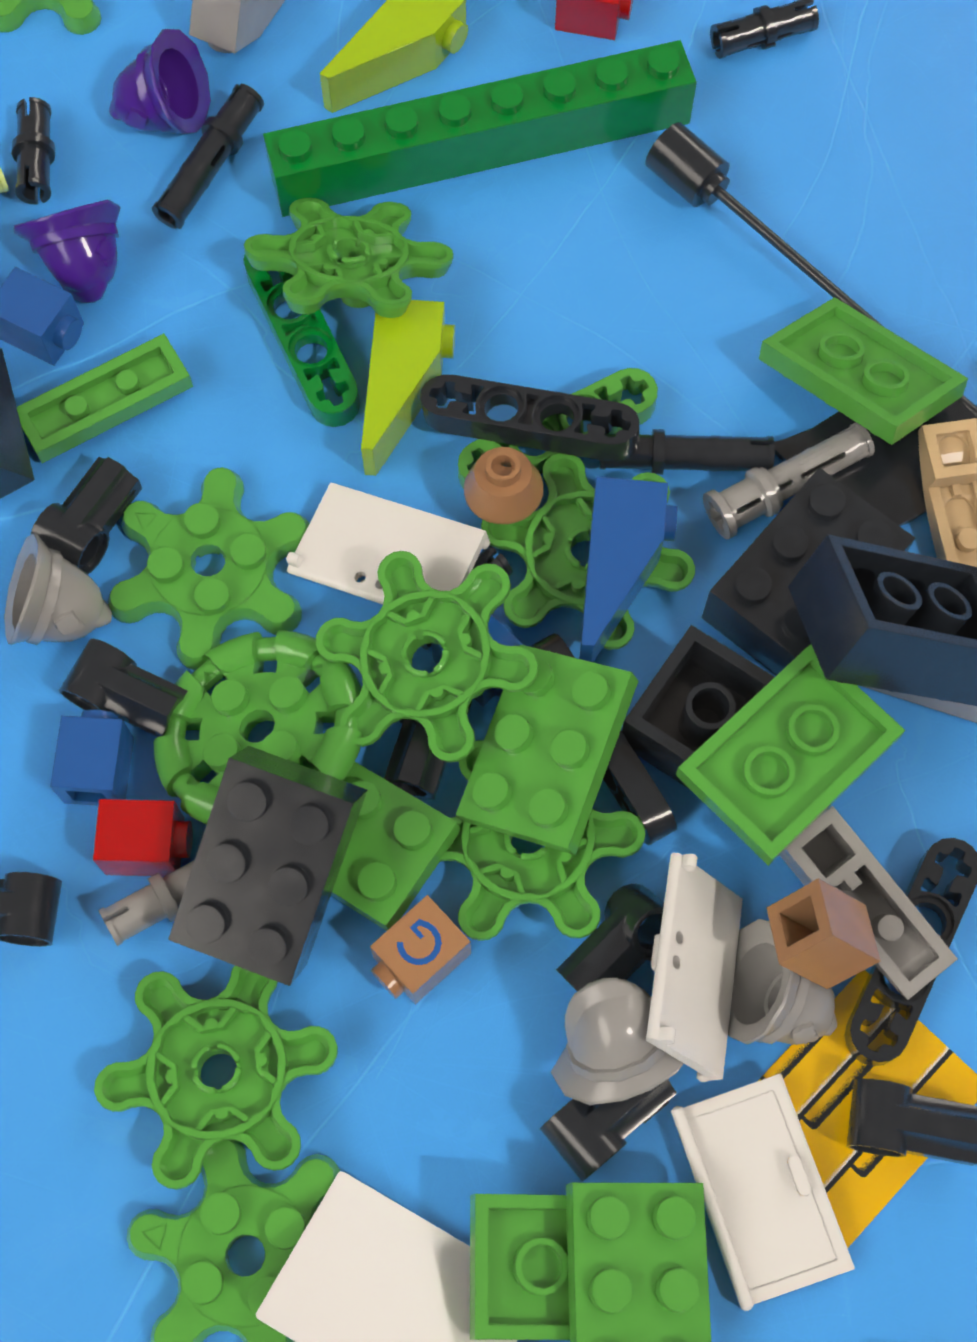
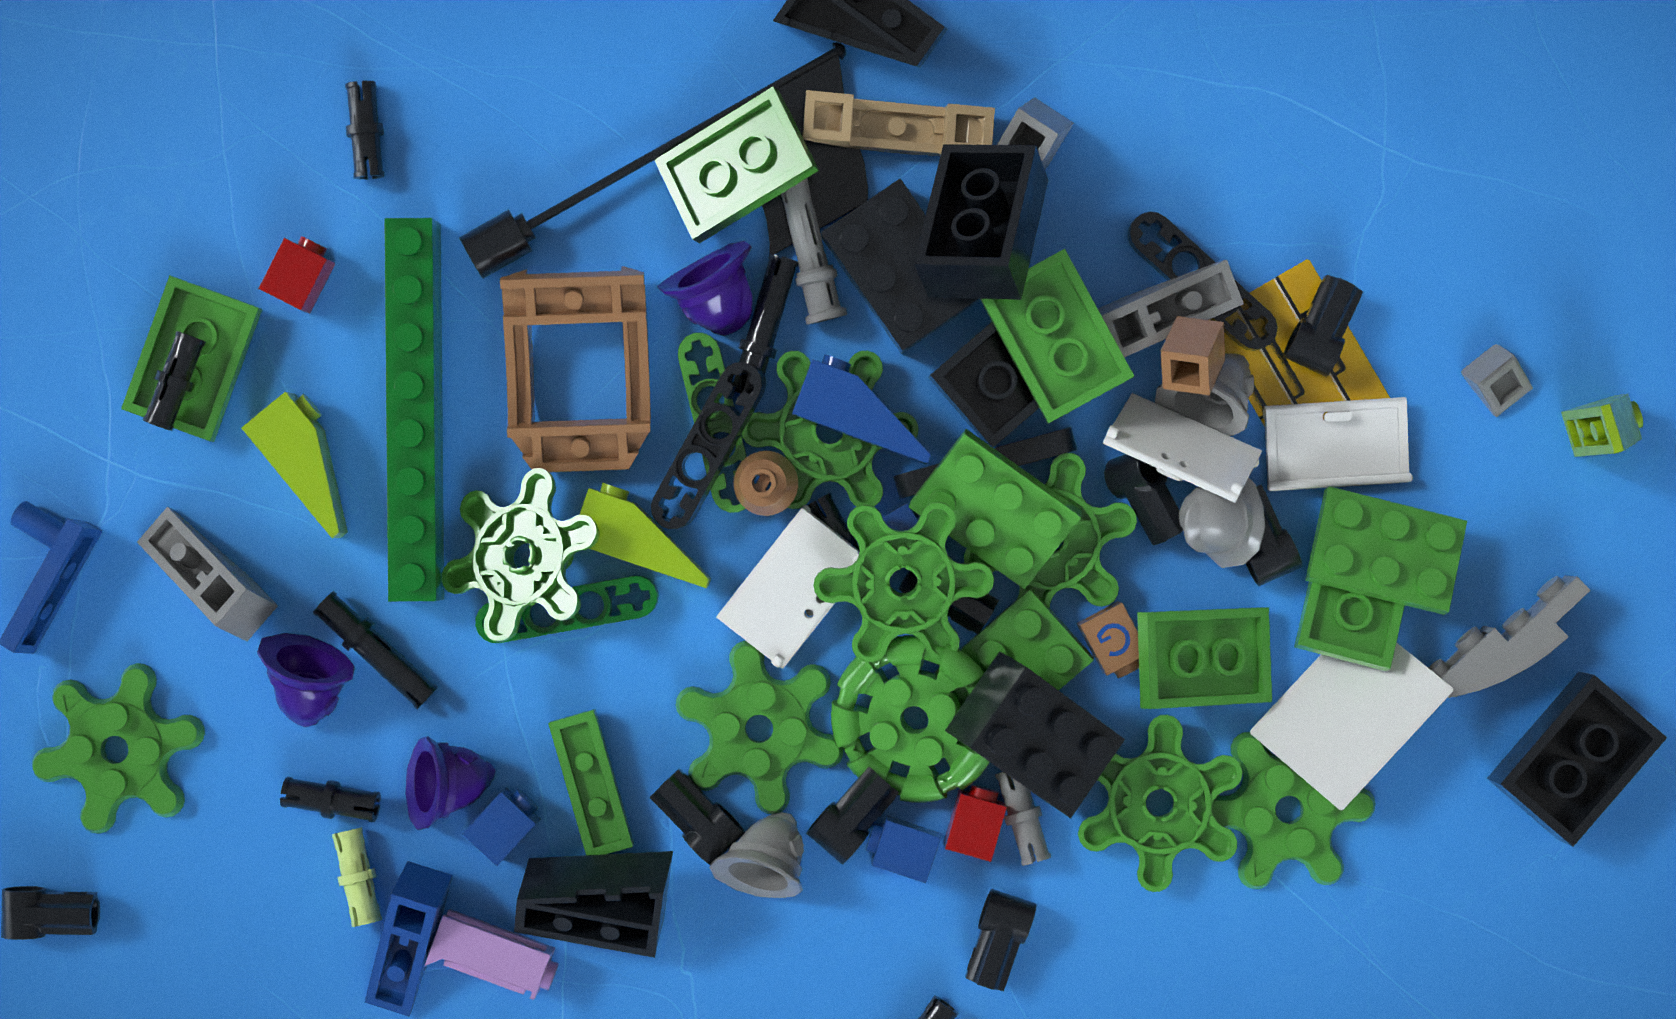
camera: 75 degrees left, 20 degrees up
none -> medium nougat wedge [500,266,651,472]
none -> dark purple piece [657,241,752,336]
none -> bright green plate [1137,607,1272,709]

